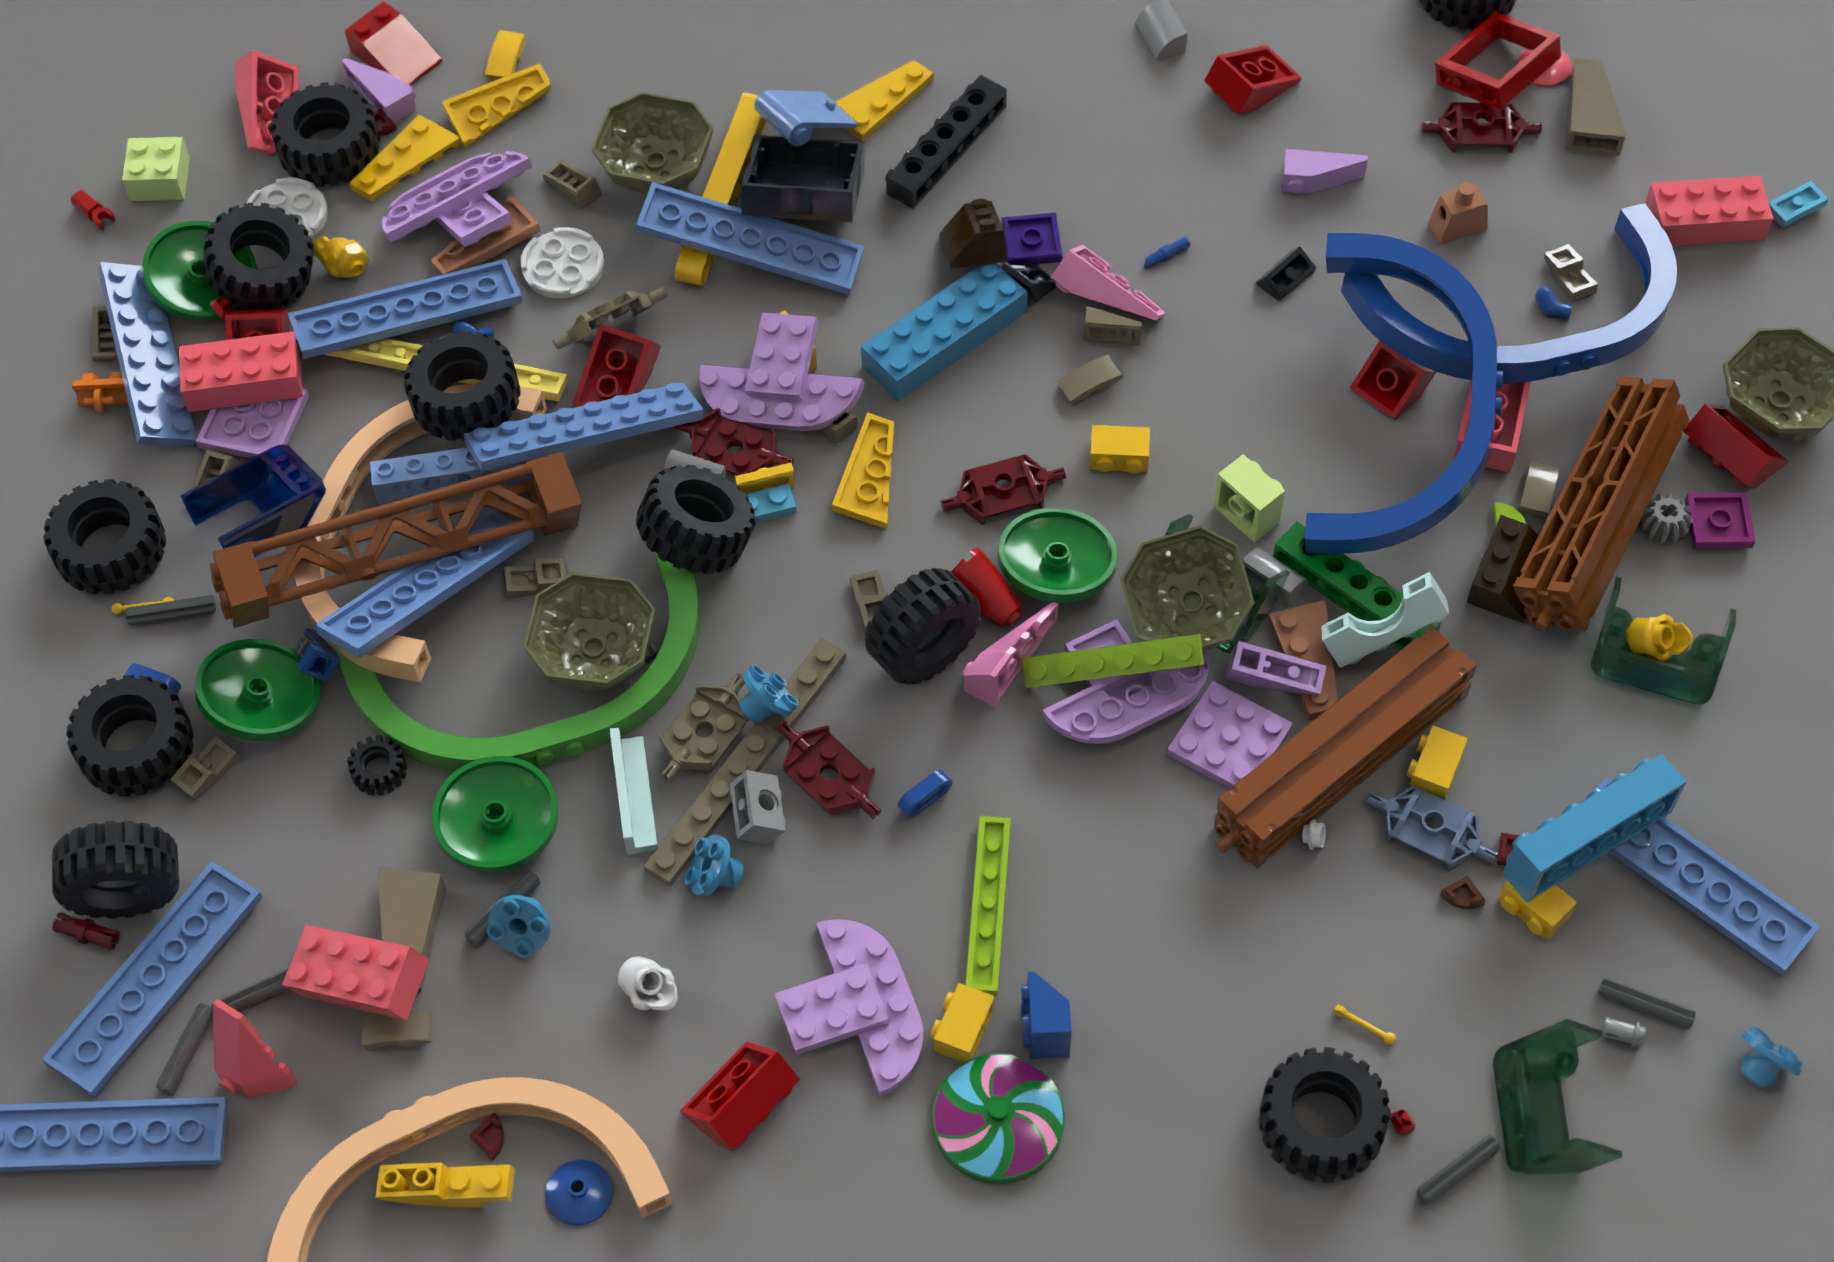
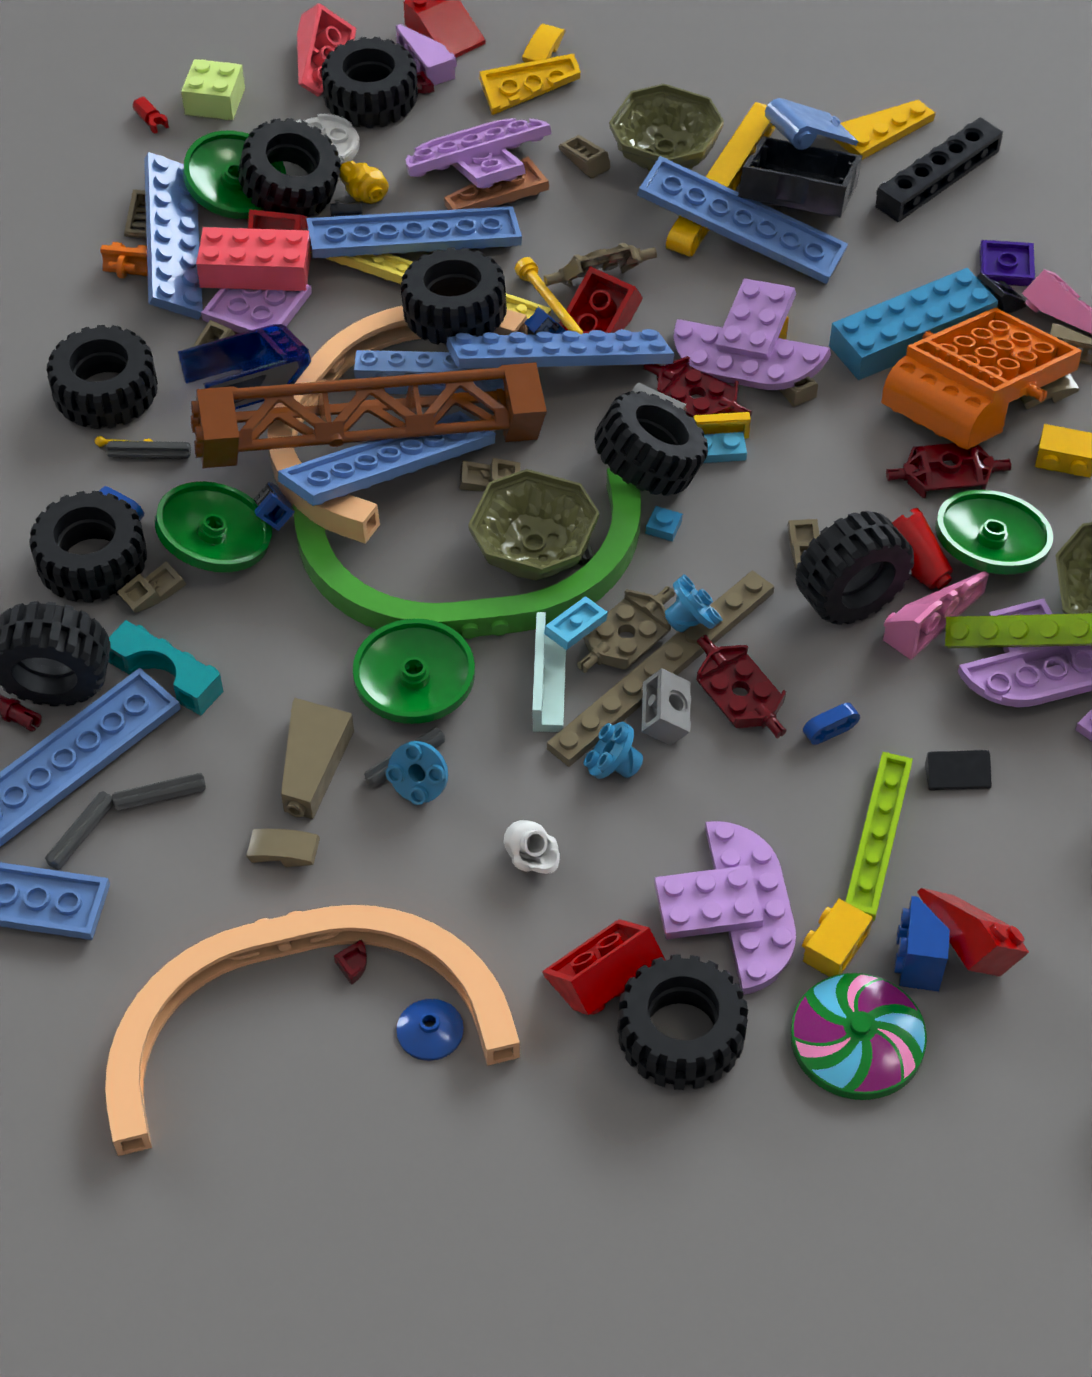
camera: 10 degrees right, 5 degrees down
red rock [210,297,231,318] -> none
coral wedge [213,999,297,1098] -> none
coral brick [282,924,430,1021] -> none
black tyre [347,735,407,796] -> none
yellow wing [349,114,462,202] -> none
yellow slope [375,1162,515,1208] -> none
white tile [521,227,605,299] -> none
yellow wing [830,412,894,529] -> none
dark brown slope [939,199,1006,269] -> none
none -> teal arch [108,620,224,716]
none -> black pin [330,201,363,217]
none -> yellow piece [515,257,583,335]
none -> blue leg [524,306,567,334]
none -> medium azure plate [544,596,608,650]
none -> black tyre [617,954,748,1090]
none -> dark azure plate [645,506,683,542]
none -> orange piece [881,307,1082,450]
none -> red slope [917,888,1029,976]
none -> black slope [925,750,992,790]

